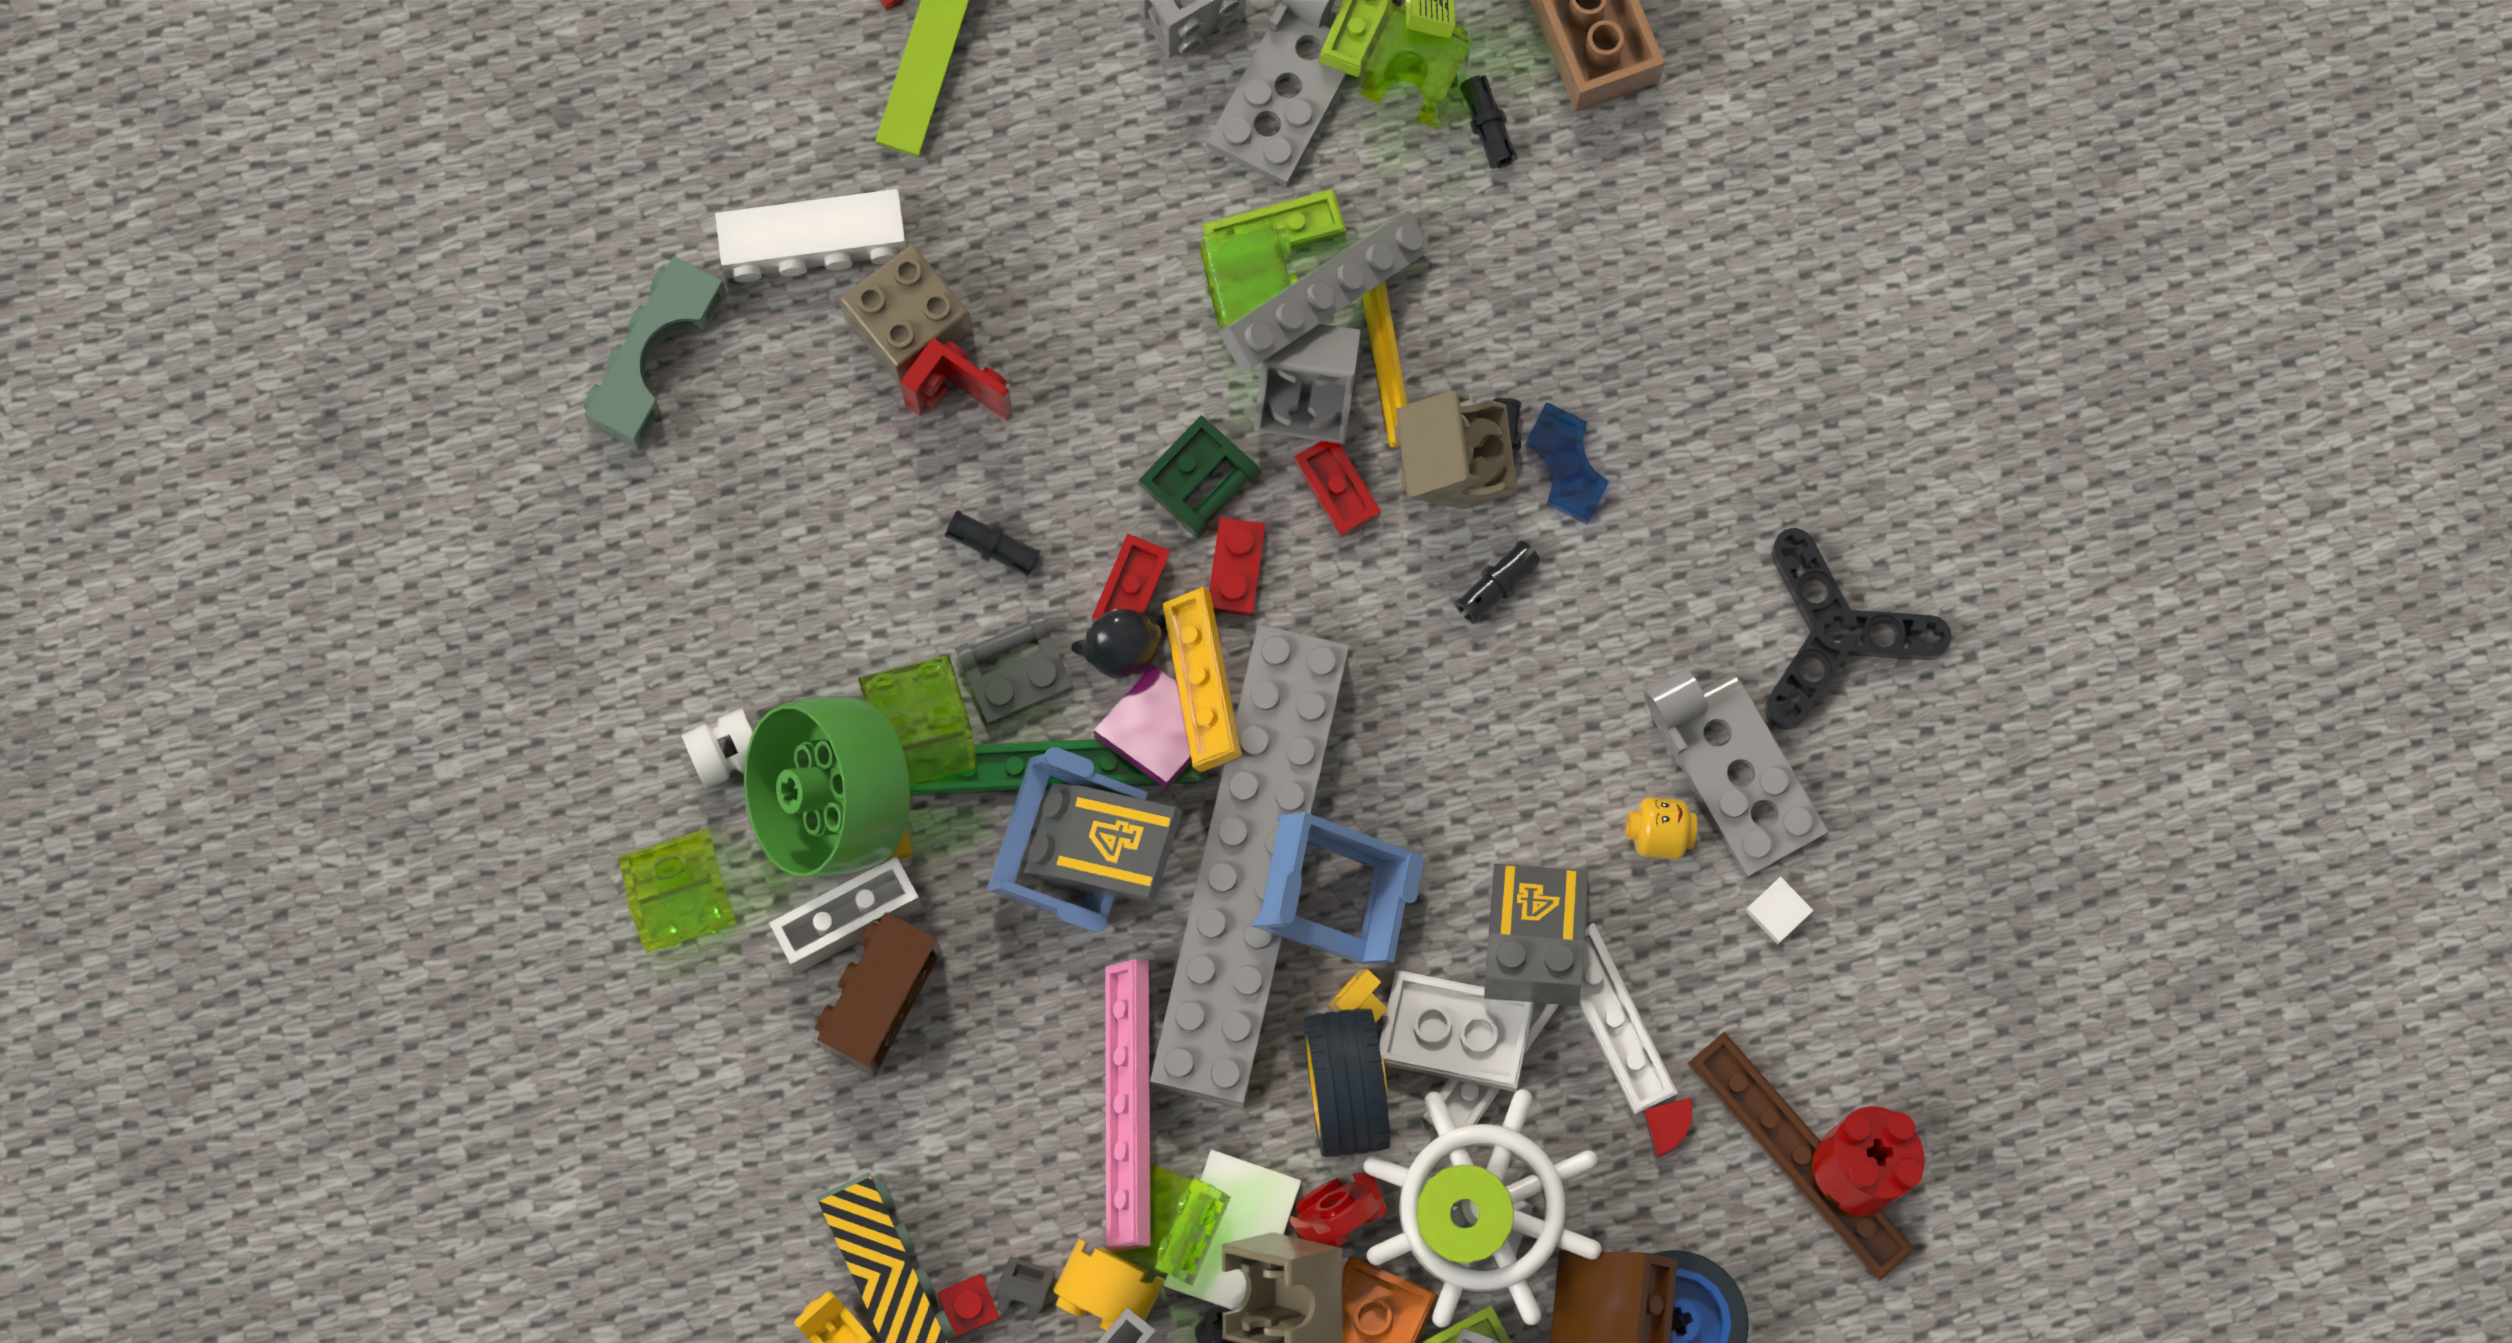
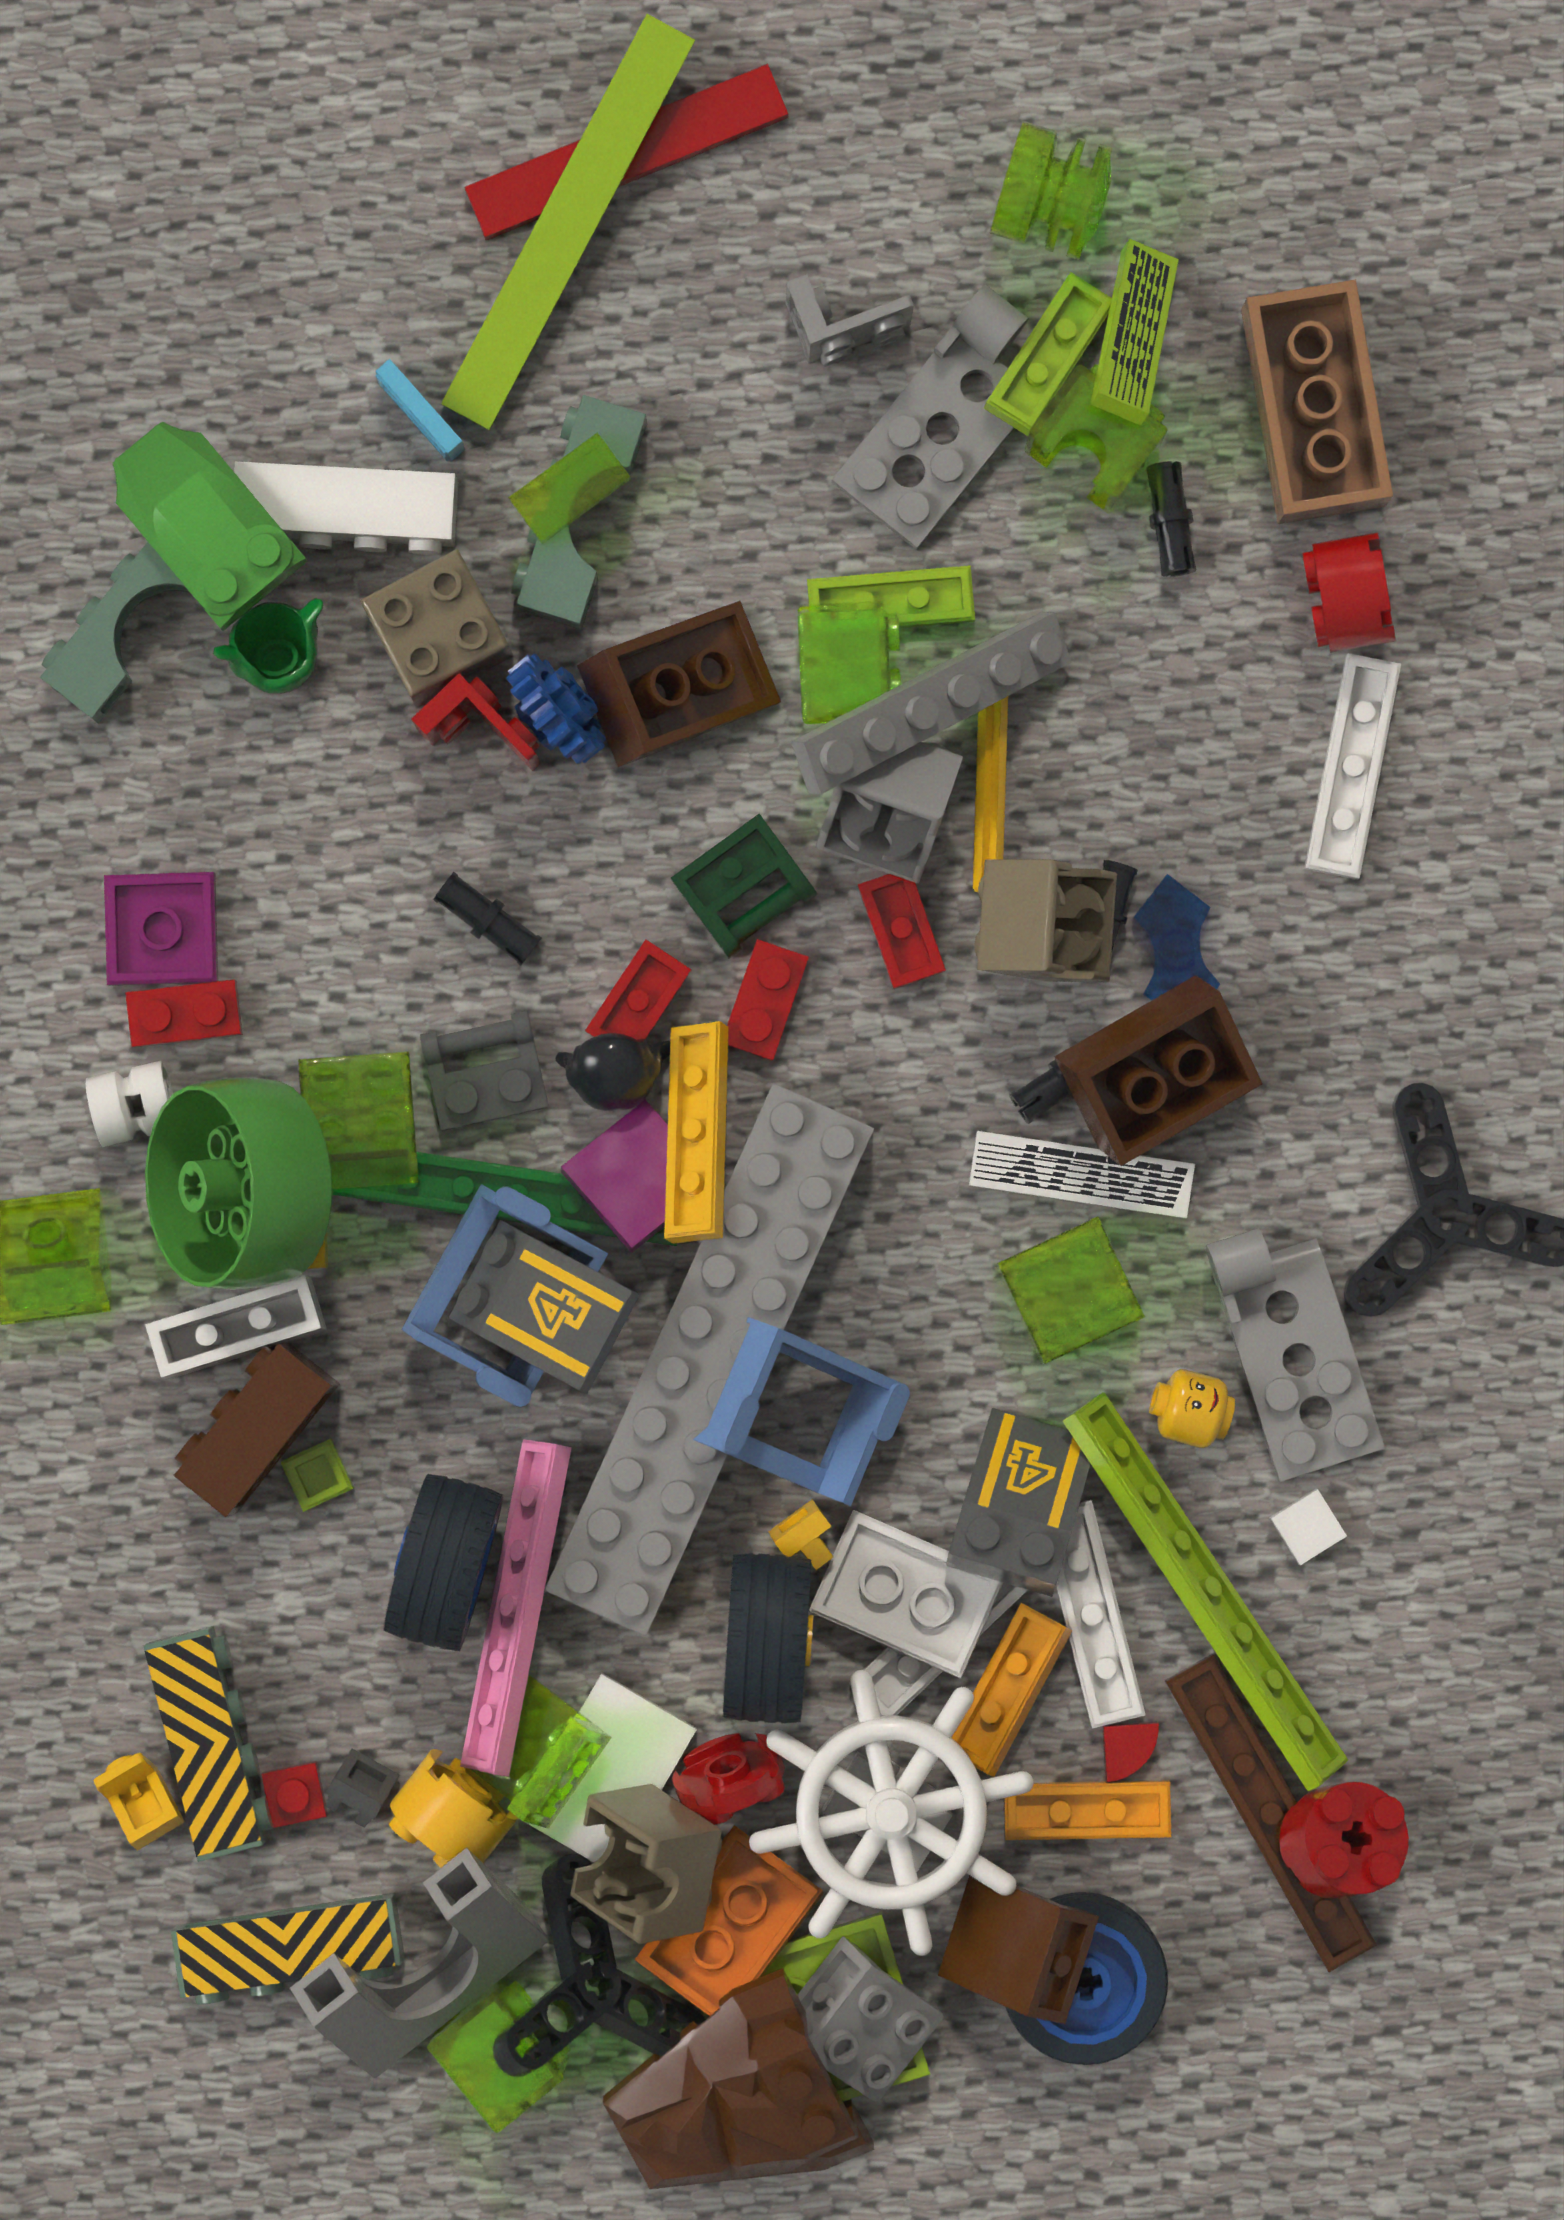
camera: 15 degrees right, 10 degrees up
lime tile [1416,1164,1514,1263] -> none
none -> magenta tile [104,872,218,986]
none -> bright green slope [112,422,308,631]
none -> red plate [125,979,243,1048]
none -> green hair [213,598,323,694]
none -> lime tile [281,1438,354,1512]
none -> medium azure tile [375,359,466,462]
none -> black wheel [384,1474,503,1651]
none -> blue gear [506,654,606,764]
none -> clear neon green tile [508,432,631,544]
none -> sand green arch [511,395,647,630]
none -> reddish brown slope [577,601,781,767]
none -> light orange tile [952,1603,1073,1777]
none -> white tile [968,1131,1195,1219]
none -> clear neon green piece [994,1216,1145,1364]
none -> light orange tile [1004,1780,1171,1840]
none -> reddish brown brick [1054,975,1263,1166]
none -> lime tile [1062,1392,1348,1791]
none -> red brick [1302,532,1396,653]
none -> white tile [1304,653,1401,880]

